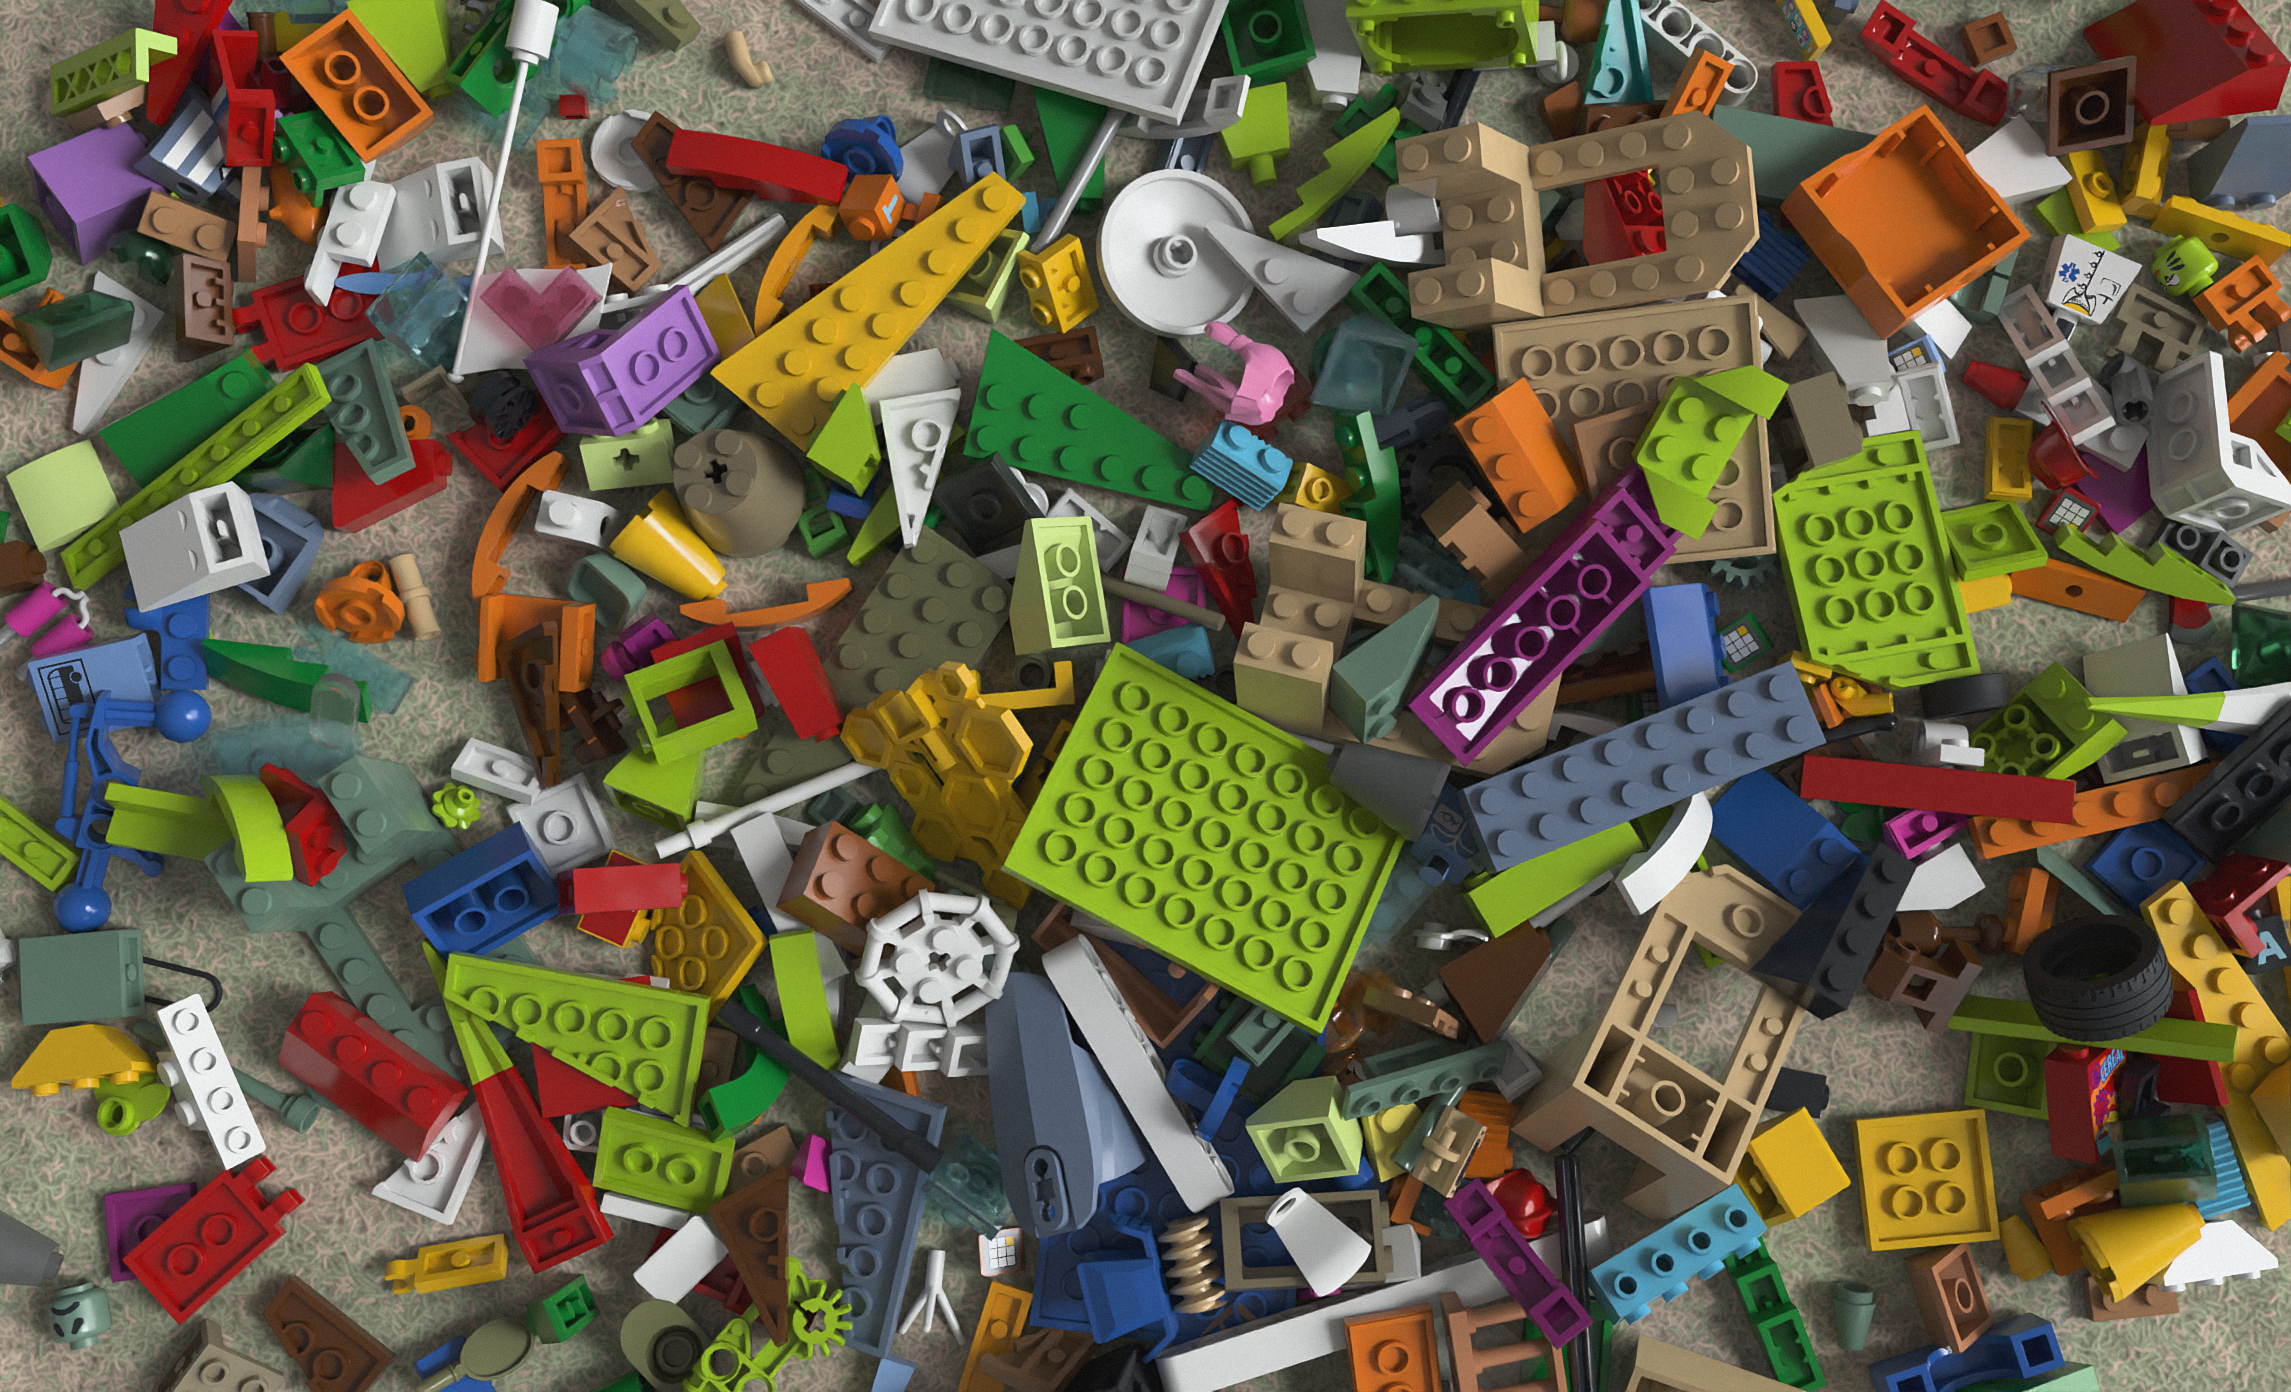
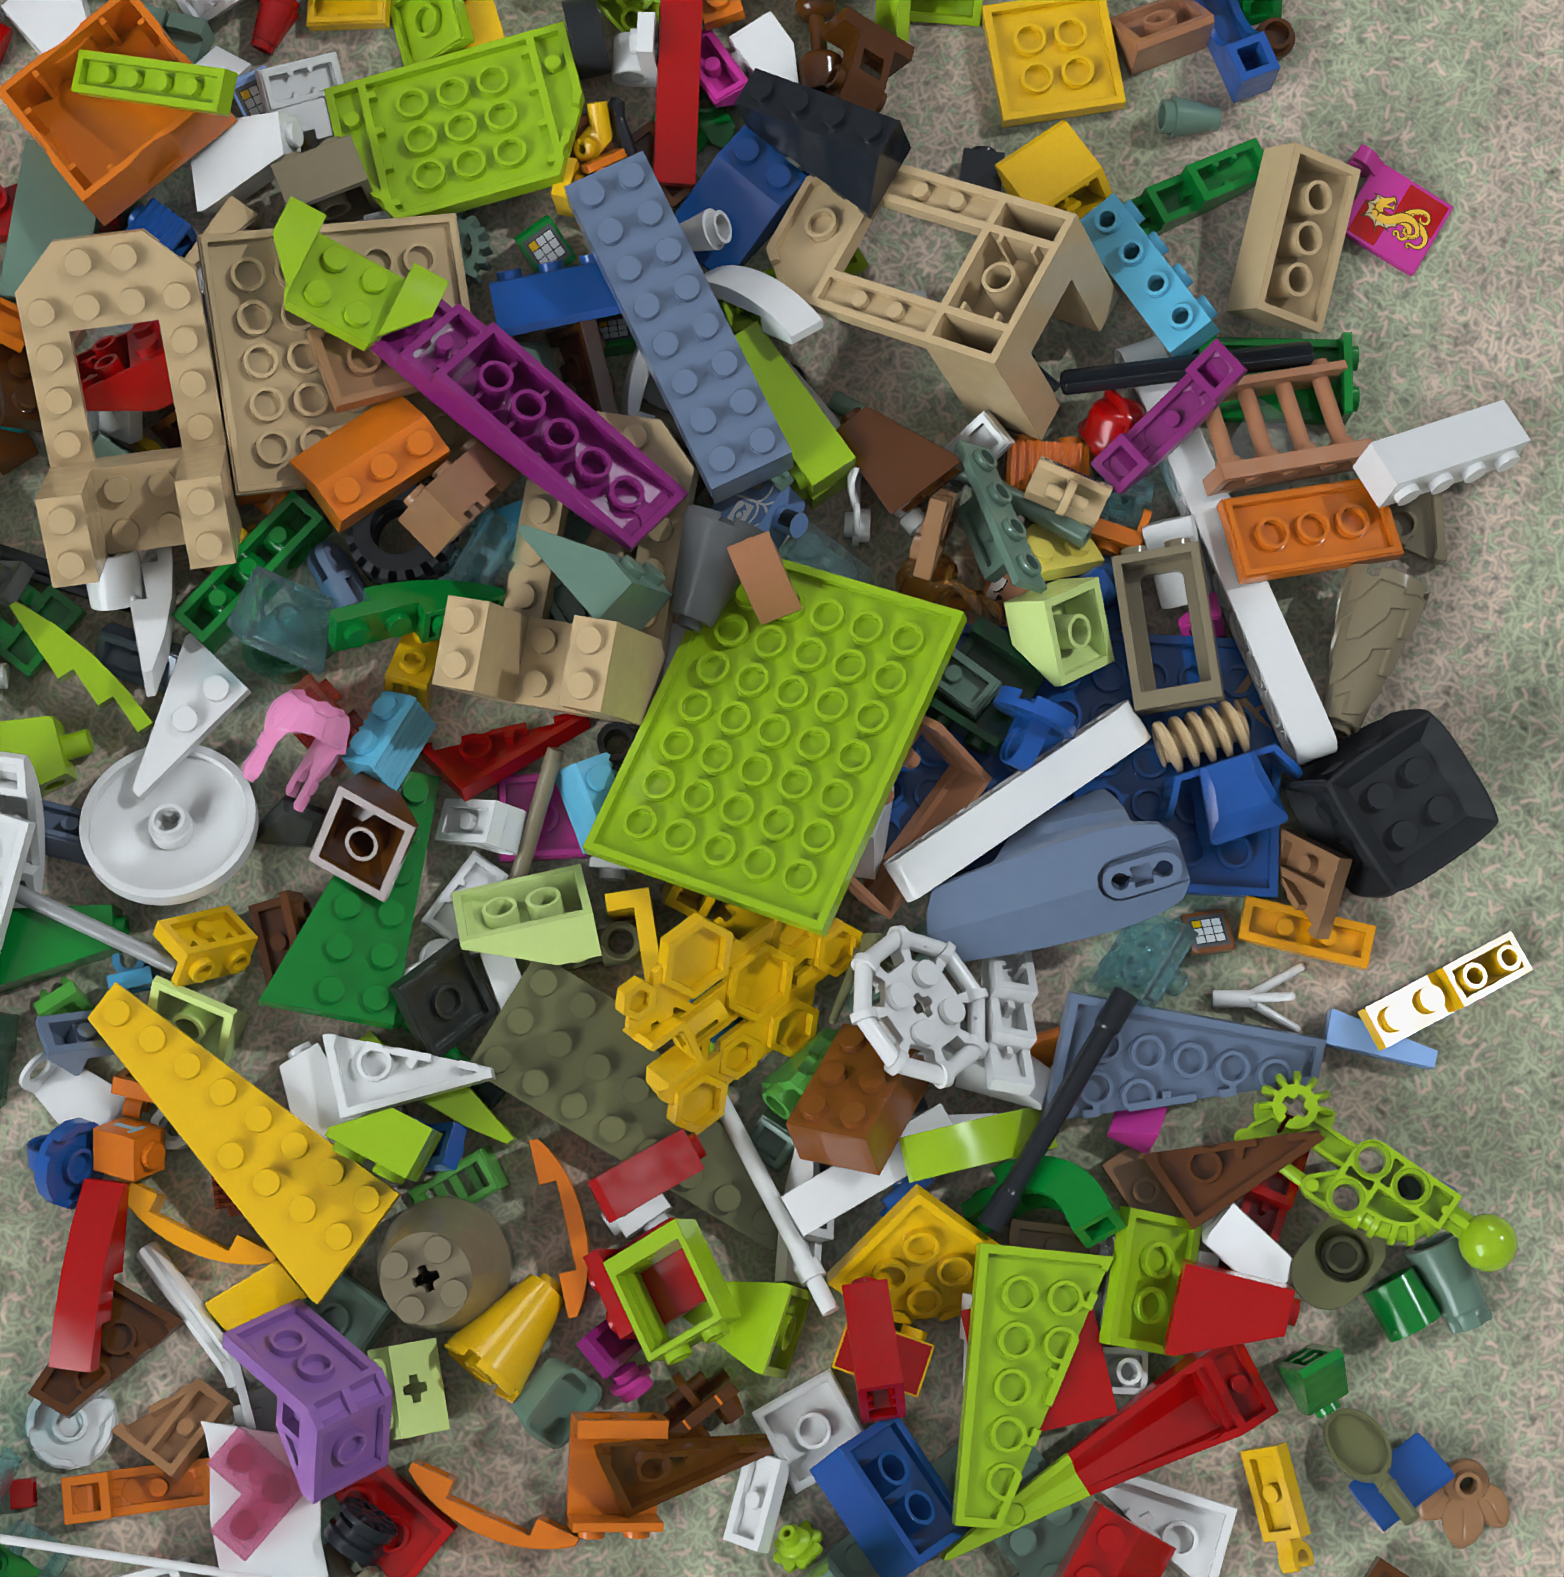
camera: 90 degrees left, 5 degrees down
white torso [534,489,628,551] -> none
white piece [1265,1187,1372,1297] -> none
none -> lime plate [71,49,238,117]
none -> reddish brown slope [308,771,419,902]
none -> white cone [679,208,732,252]
none -> nougat slope [727,531,802,625]
none -> red slope [1163,1258,1301,1356]

